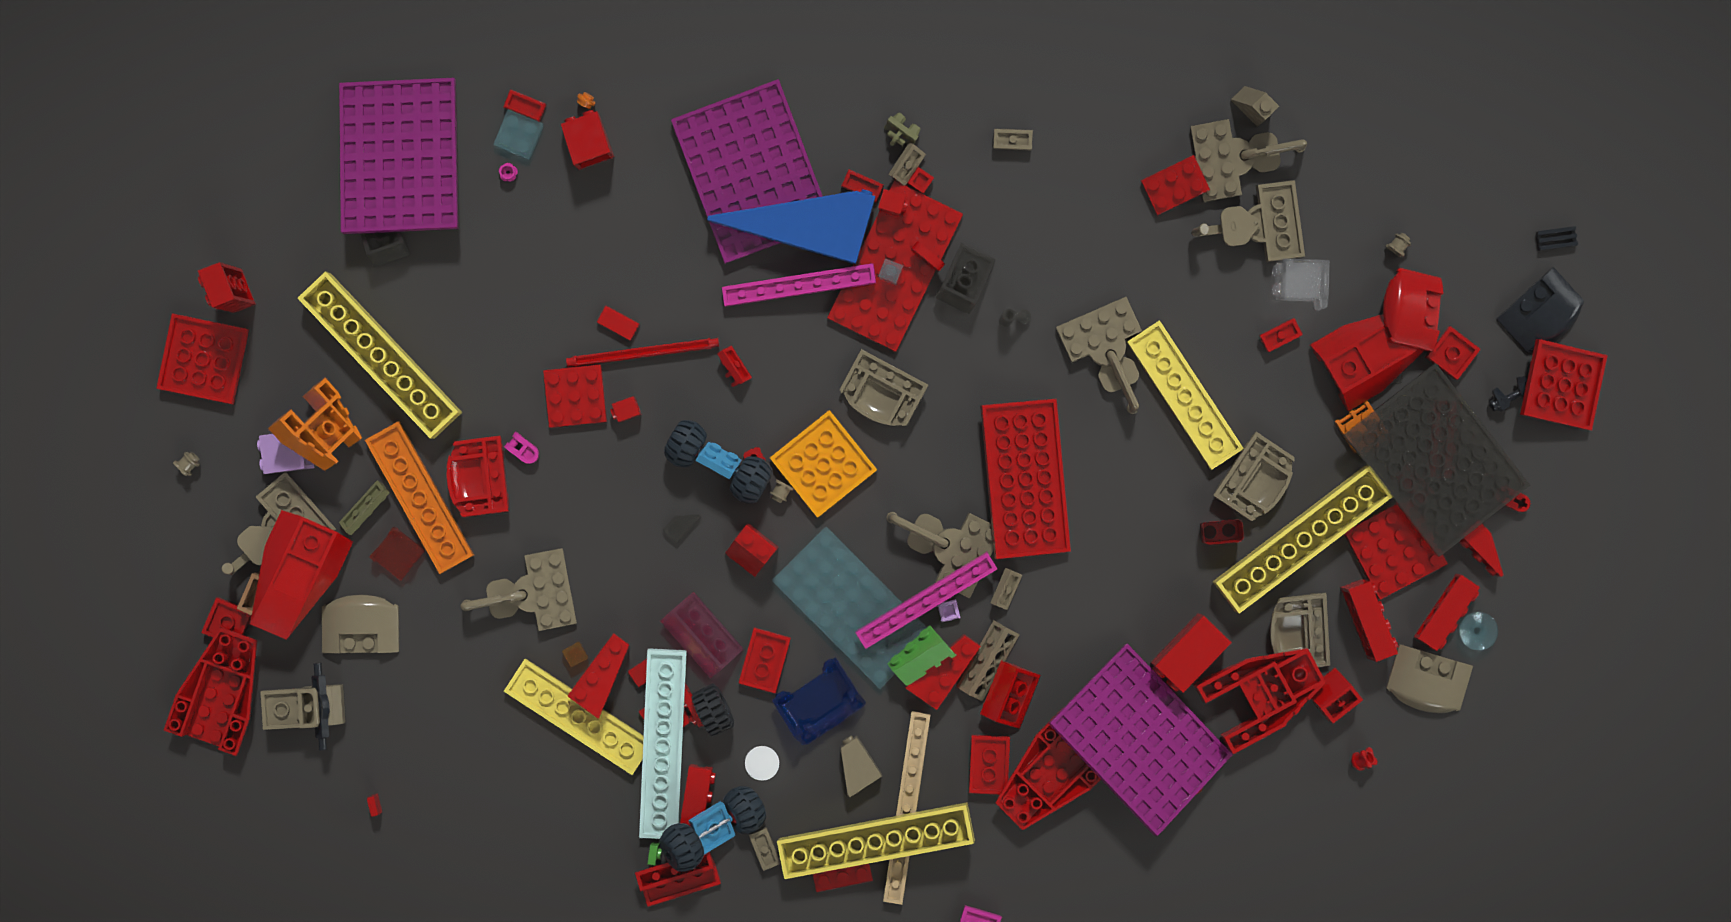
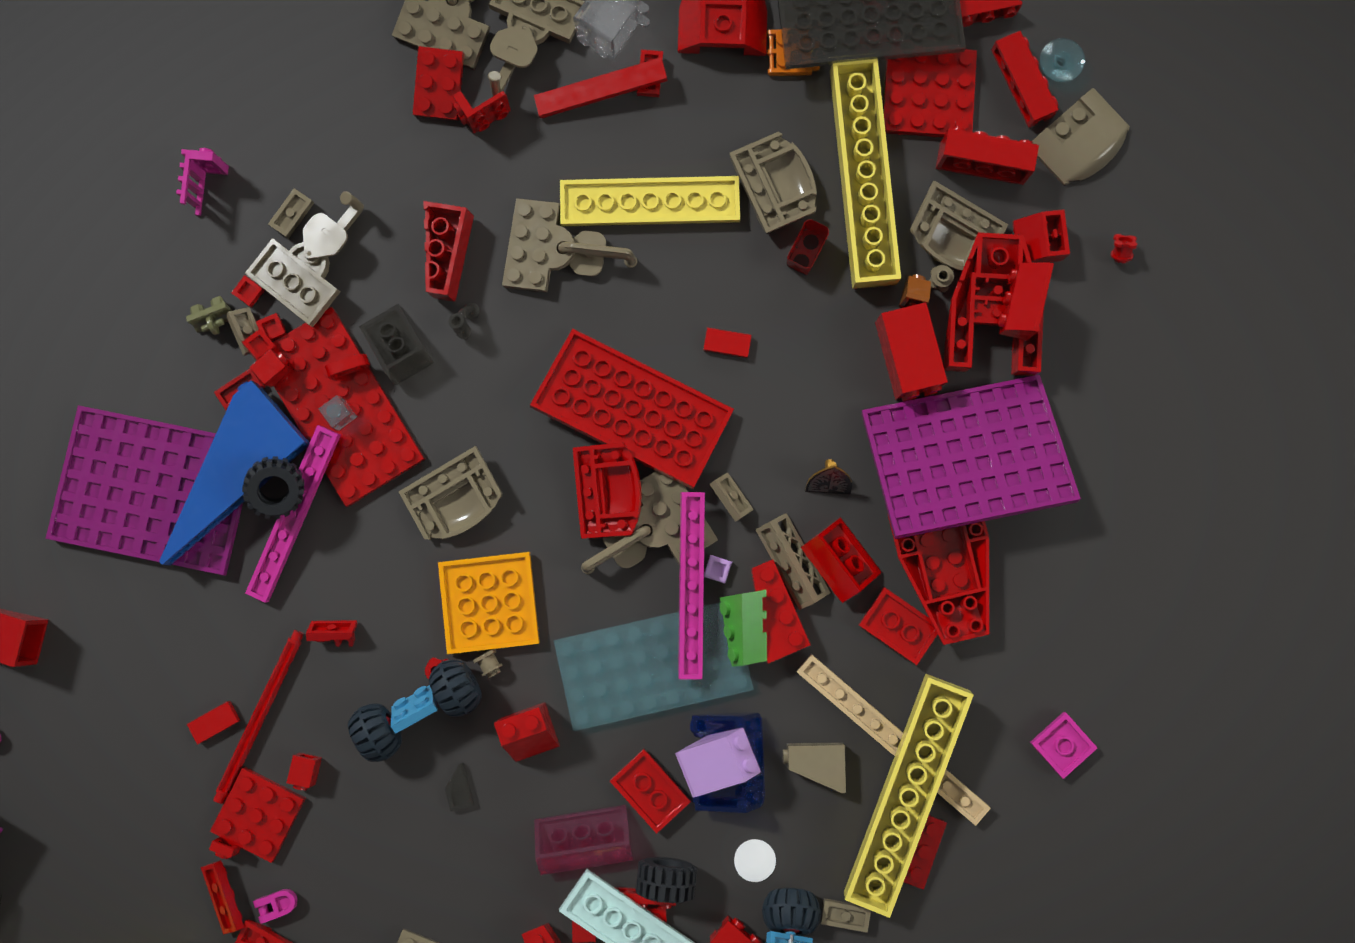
camera: 55 degrees left, 5 degrees down
none -> dark pink plate [176,148,229,216]
none -> red plate [201,860,244,935]
none -> red plate [209,837,241,859]
none -> red plate [231,275,265,308]
none -> red plate [242,329,275,361]
none -> black tyre [242,456,304,519]
none -> plate [245,191,364,327]
none -> red wedge [423,201,474,302]
none -> red bracket [453,91,511,133]
none -> red tile [534,57,668,118]
none -> red slope [572,442,642,539]
none -> lavender slope [675,728,761,797]
none -> red tile [703,328,752,358]
none -> shield [805,459,852,494]
none -> dark orange slope [899,275,931,308]
none -> dark tan brick [928,265,954,293]
none -> red slope [998,262,1054,340]

